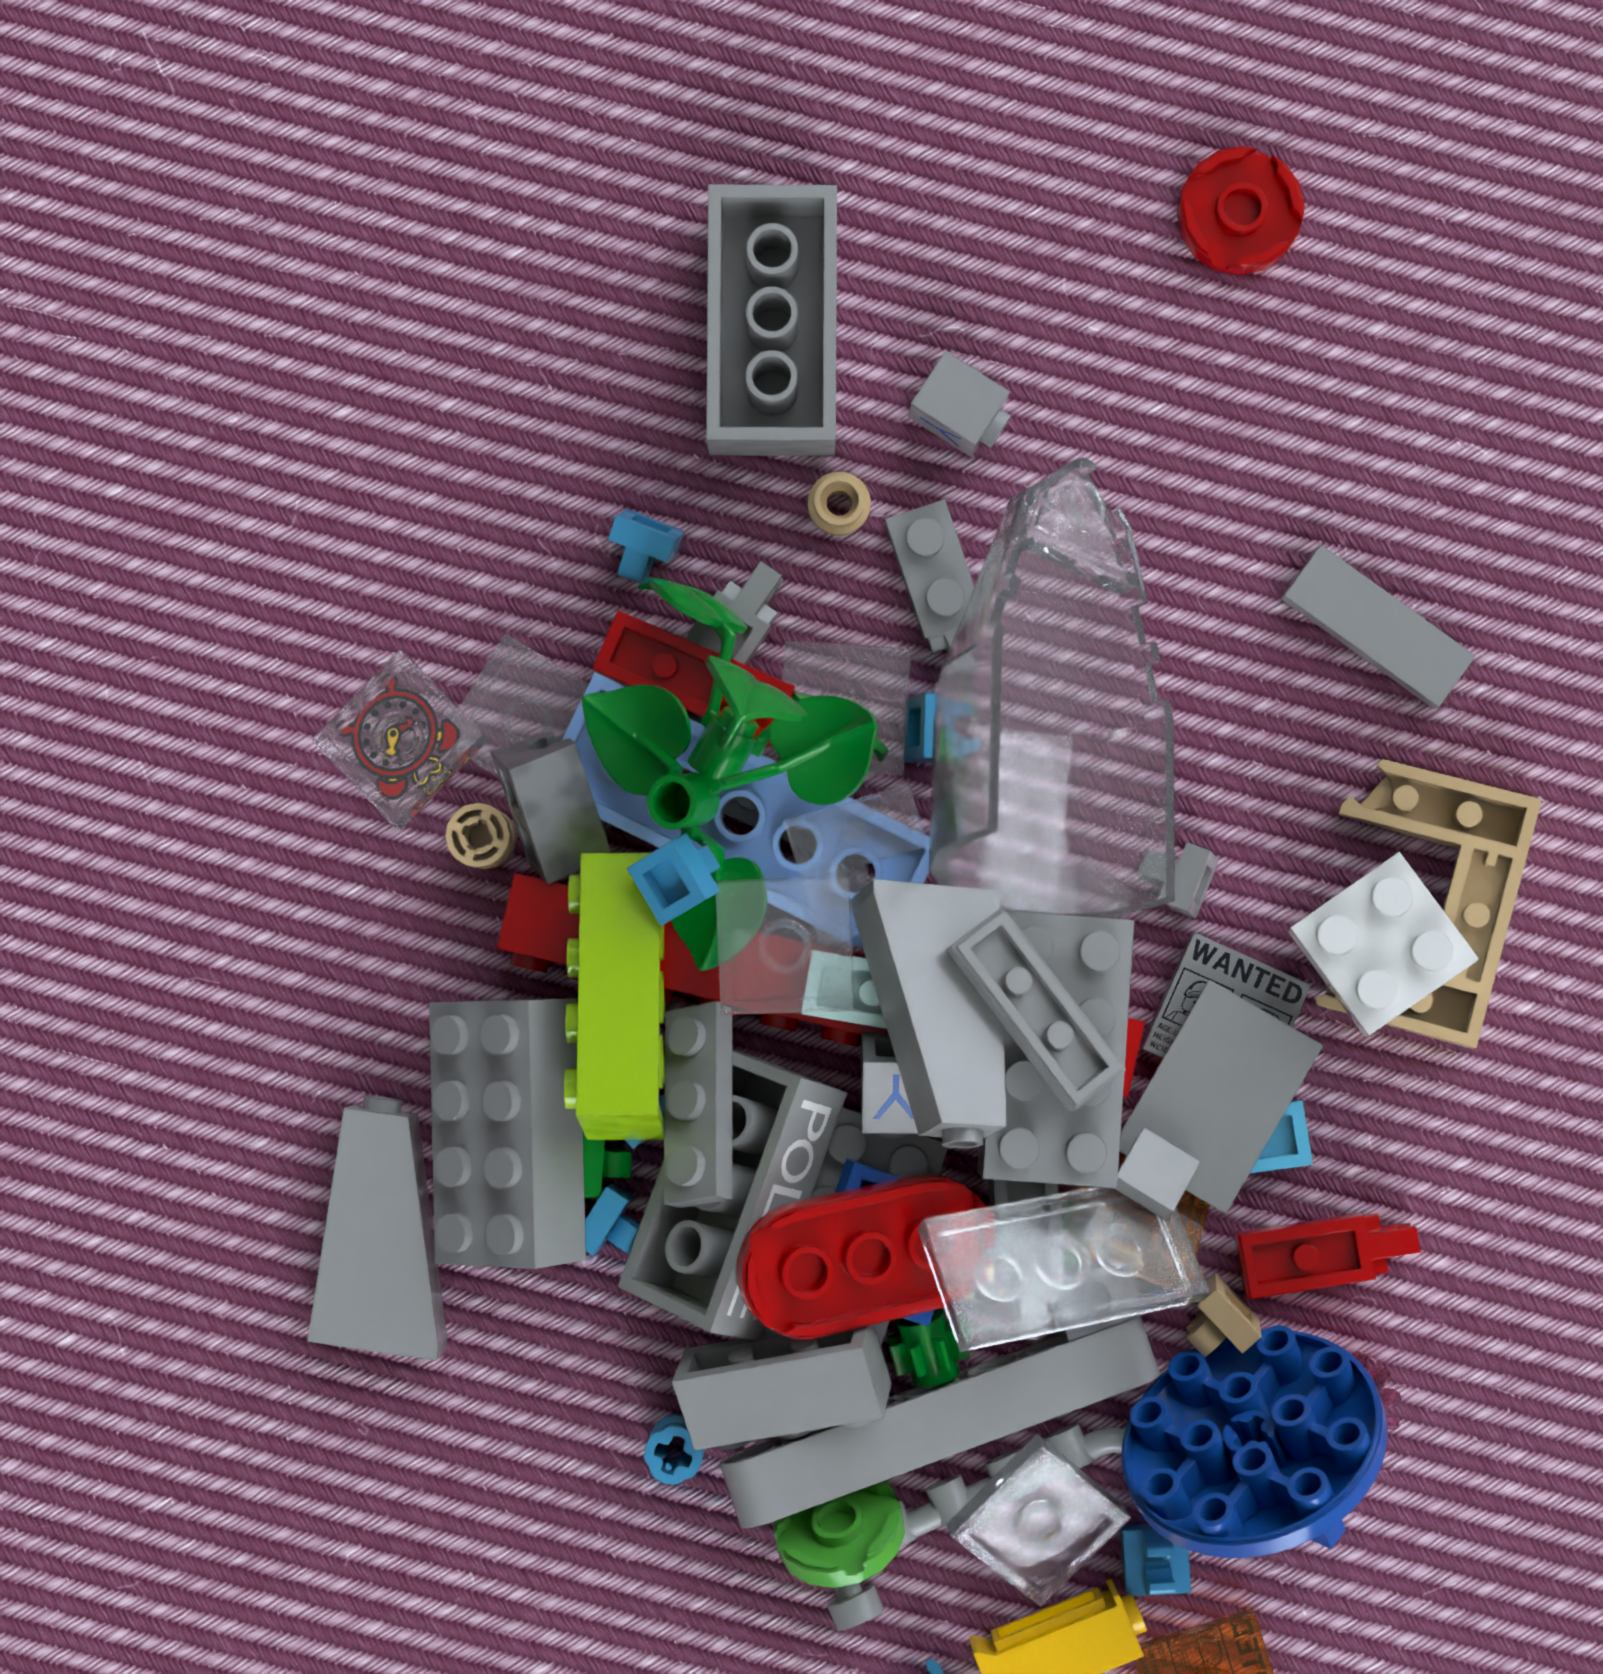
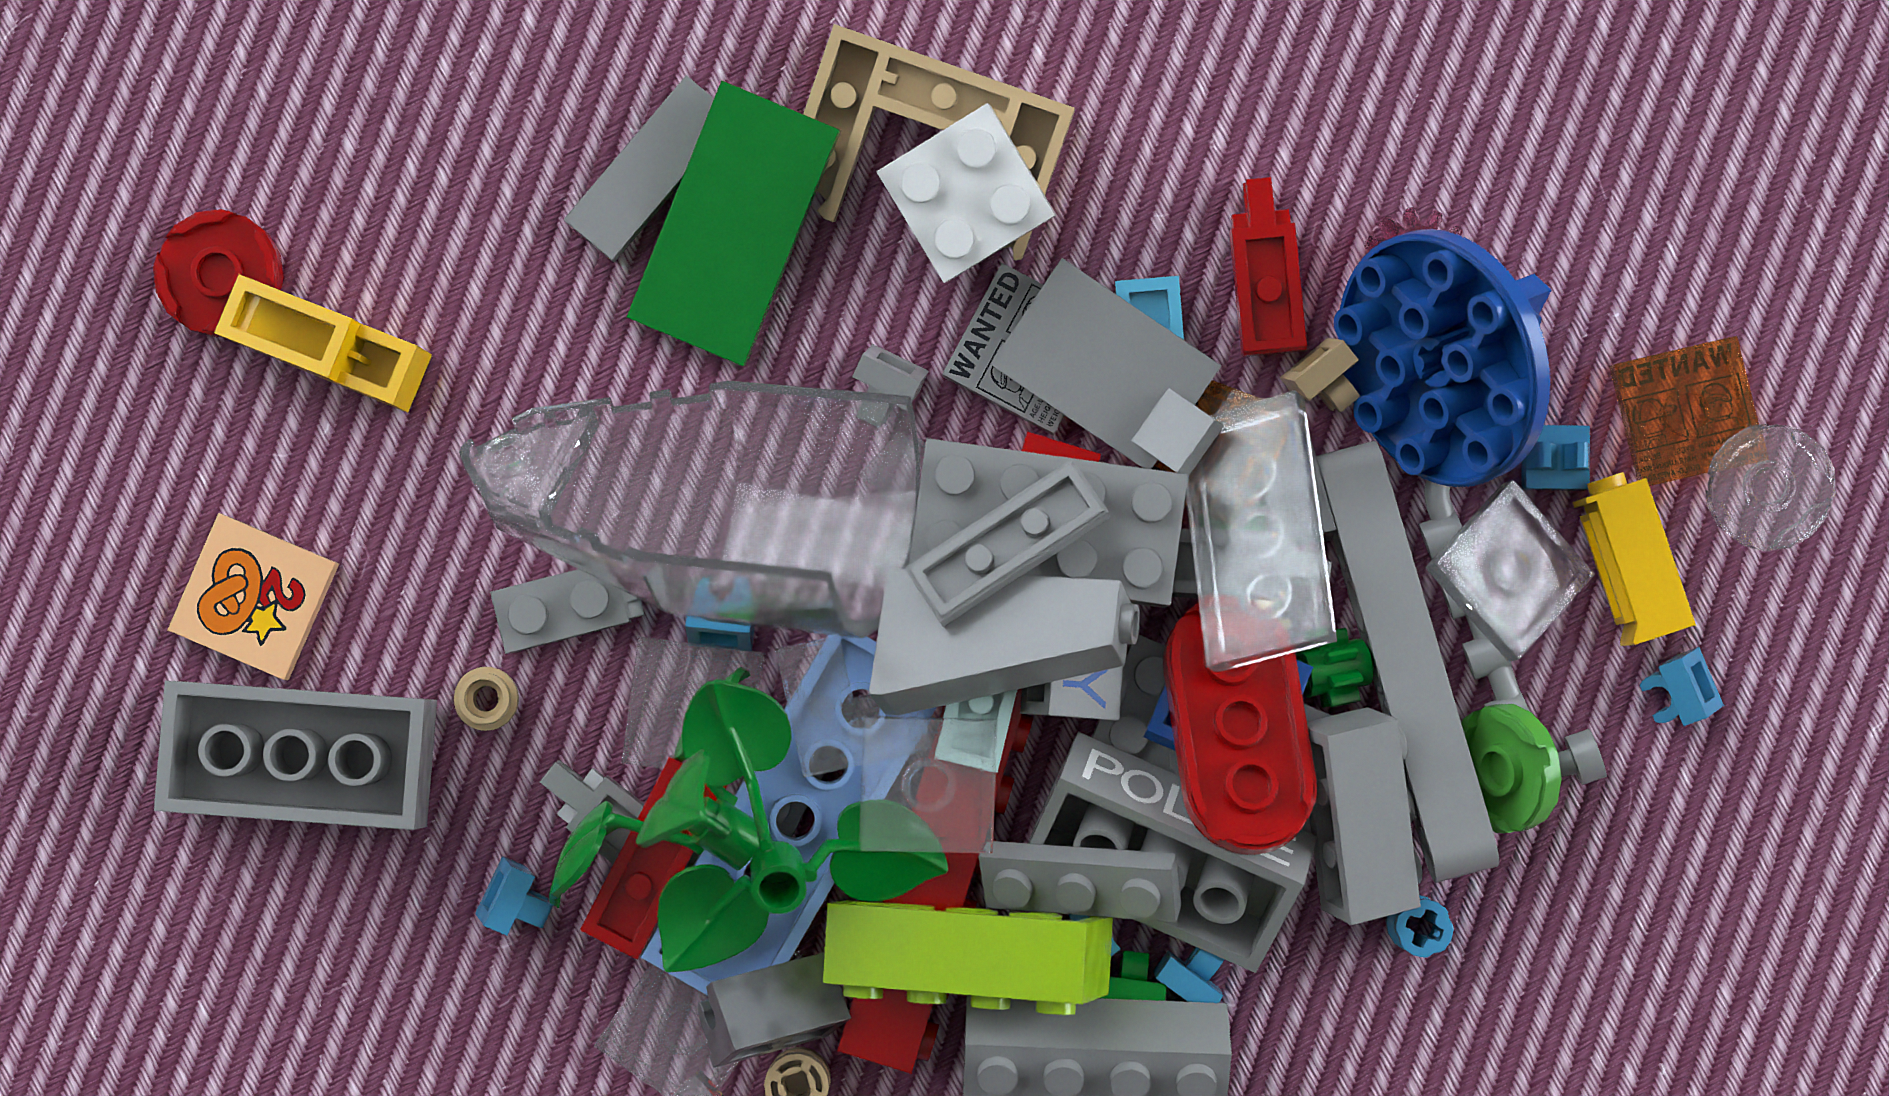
camera: 85 degrees left, 0 degrees up
dark azure tile [627,833,721,926] -> none
light grey brick [908,351,1011,457] -> none
none -> light nougat tile [167,513,339,680]
none -> yellow slope [214,274,432,413]
none -> green tile [627,80,841,366]

